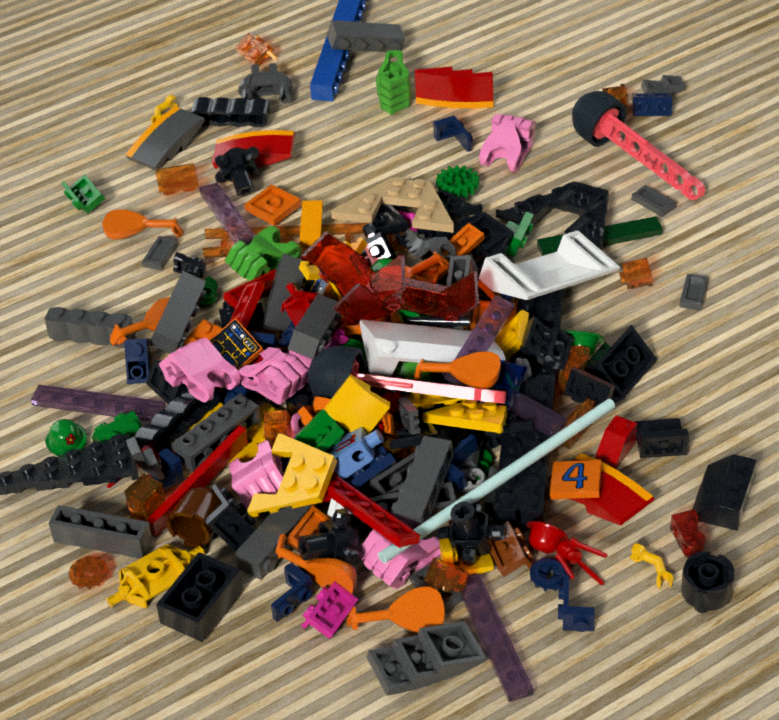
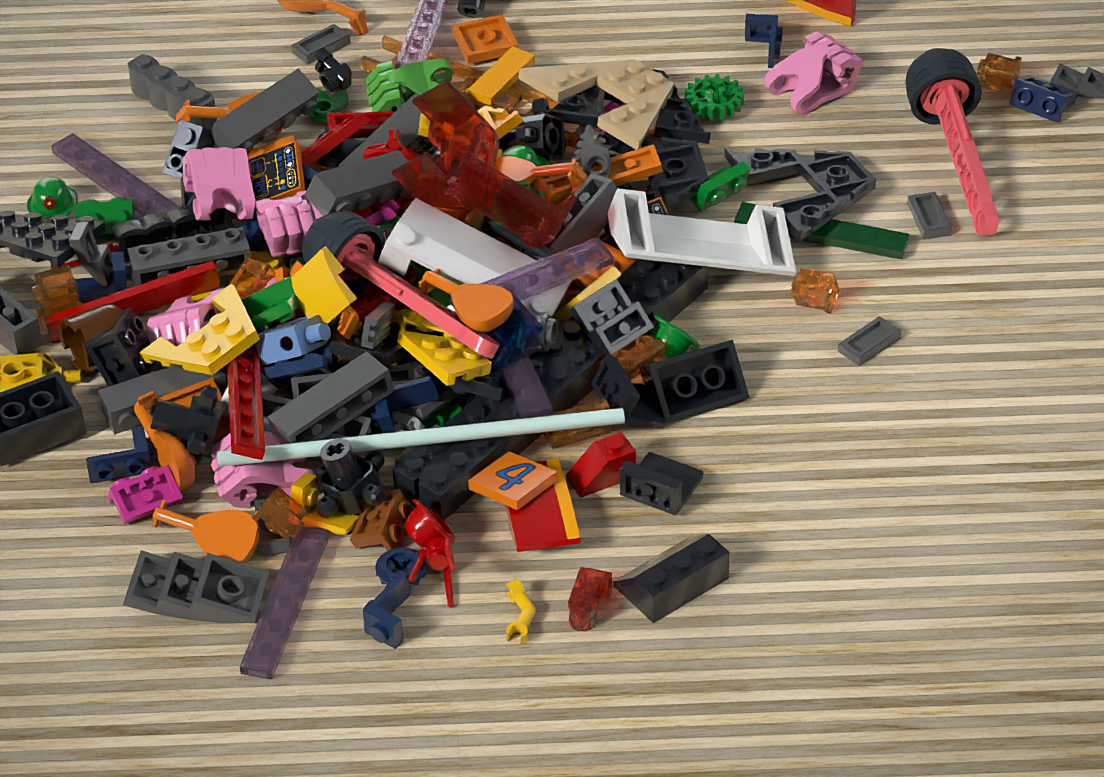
camera: 30 degrees right, 0 degrees up
black brick [681,551,734,613] -> none

